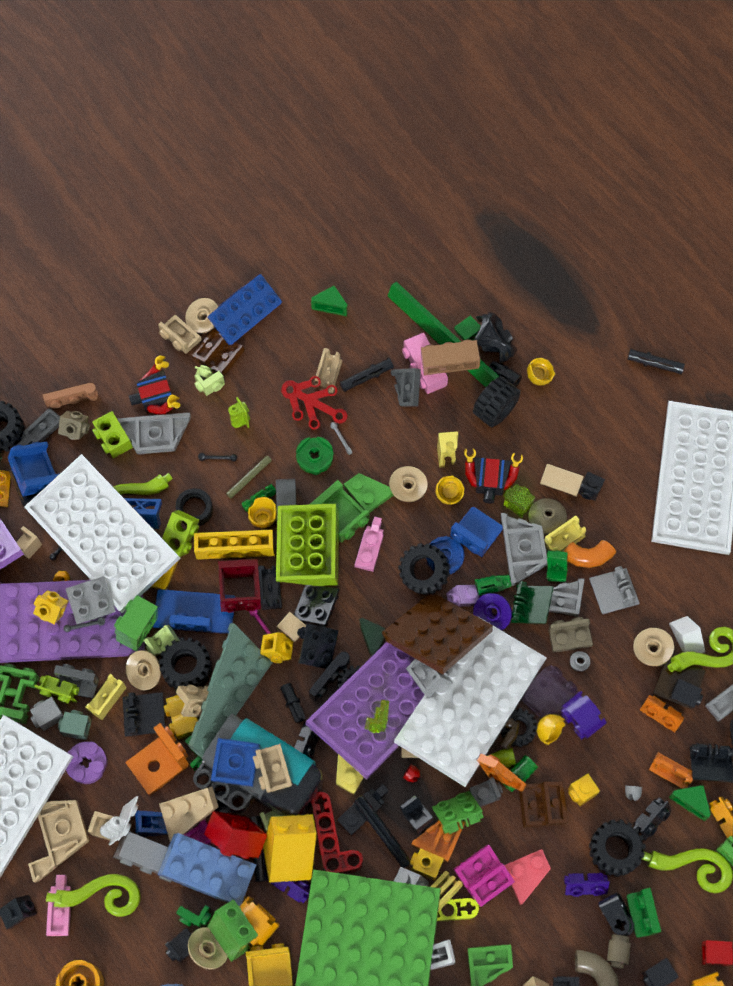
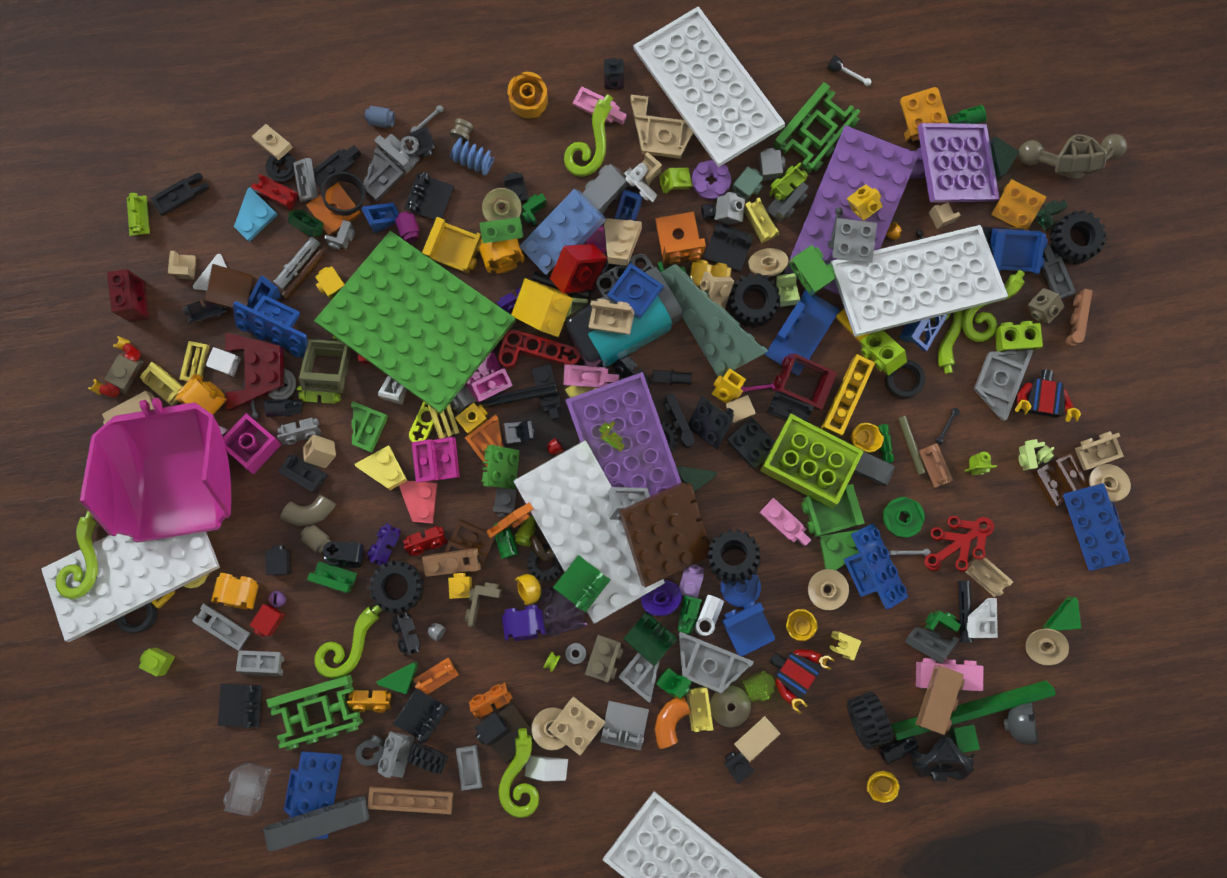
camera: 115 degrees right, 15 degrees up
none -> medium lavender hinge [268,591,286,607]
none -> light yellow wing [355,445,408,490]
none -> red hinge [403,526,448,556]
none -> medium nougat plate [422,548,481,577]
none -> dark tan bracket [465,582,503,627]
none -> dark pink slope [466,351,513,402]
none -> lime bush [543,652,561,672]
none -> tan hinge [547,696,606,755]
none -> green hinge [553,555,611,612]
none -> bright pink hinge [563,365,619,387]
none -> lime bracket [659,168,693,193]
none -> white piece [694,595,724,636]
none -> black hinge [701,204,716,221]
none -> light grey brick [715,192,745,225]
none -> blue bracket [843,523,908,610]
none -> nougat hinge [919,443,953,488]
none -> green bracket [925,611,961,632]
none -> lime plant [962,270,1025,342]
none -> white wing [967,598,998,638]
none -> dark grey cylinder [1004,702,1038,745]
none -> tan dish [1026,629,1069,665]

